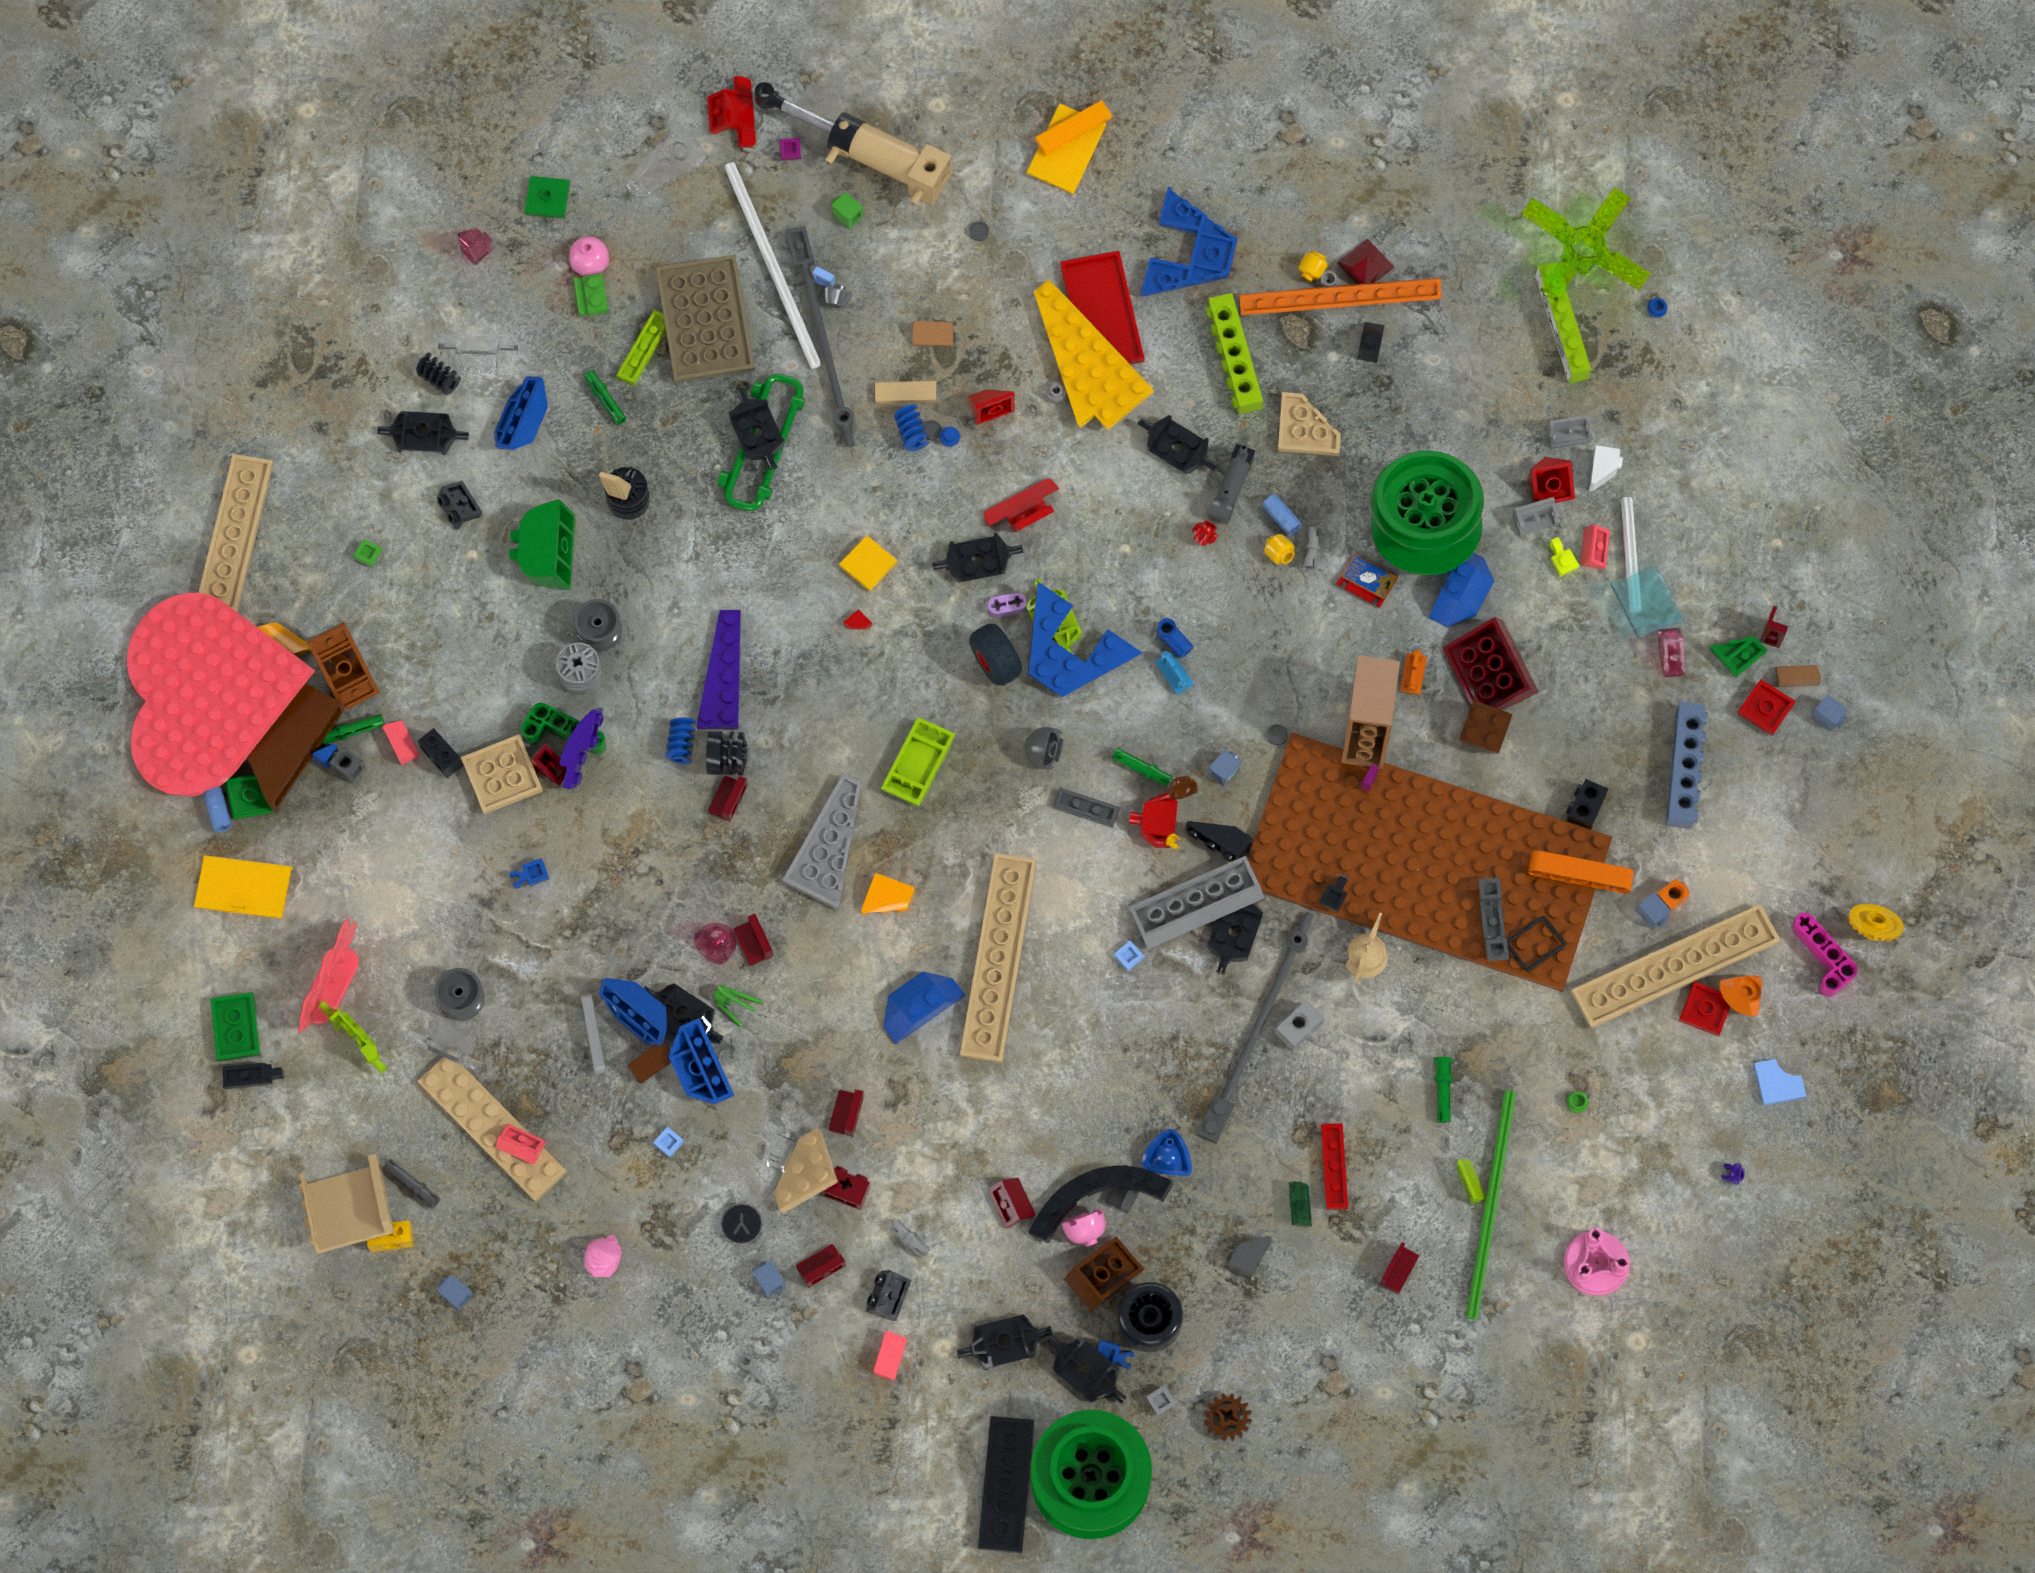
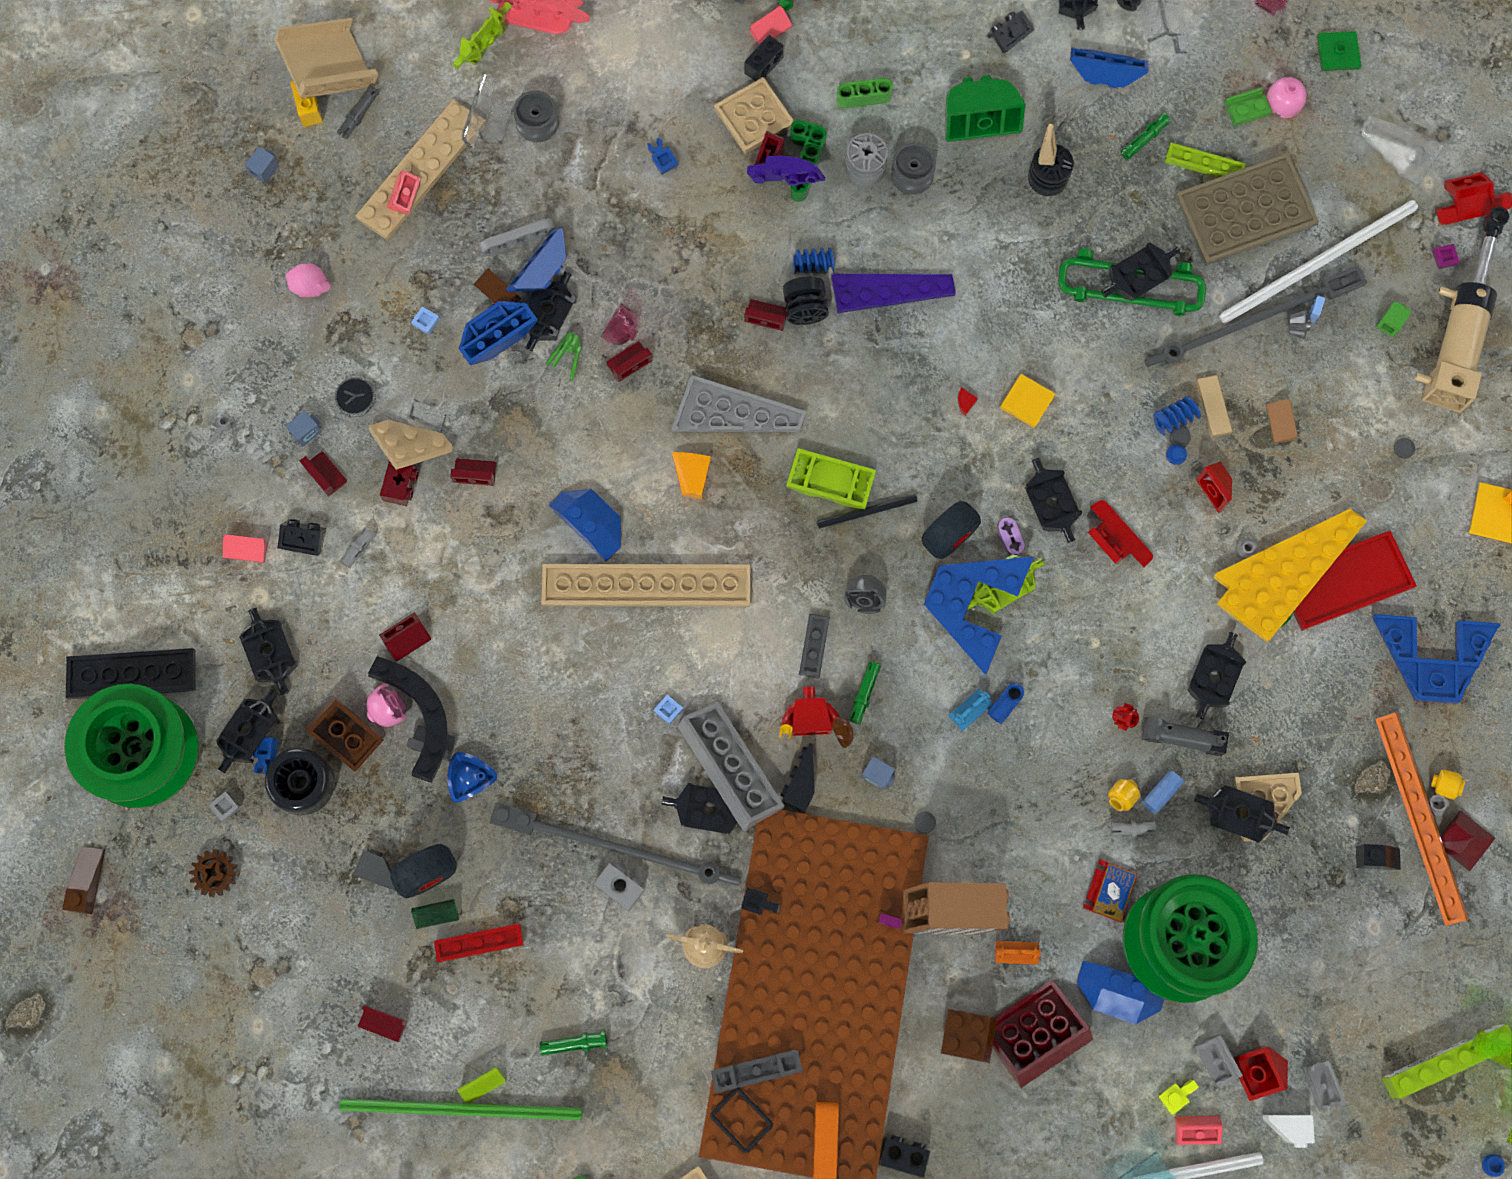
camera: 80 degrees right, 5 degrees up
lime brick [1205,293,1263,415] -> none
none -> reddish brown slope [62,847,105,914]
none -> black wheel [390,843,457,898]
none -> black piece [817,494,917,529]
none -> bright green beam [836,78,893,108]
none -> black plate [1194,785,1290,844]

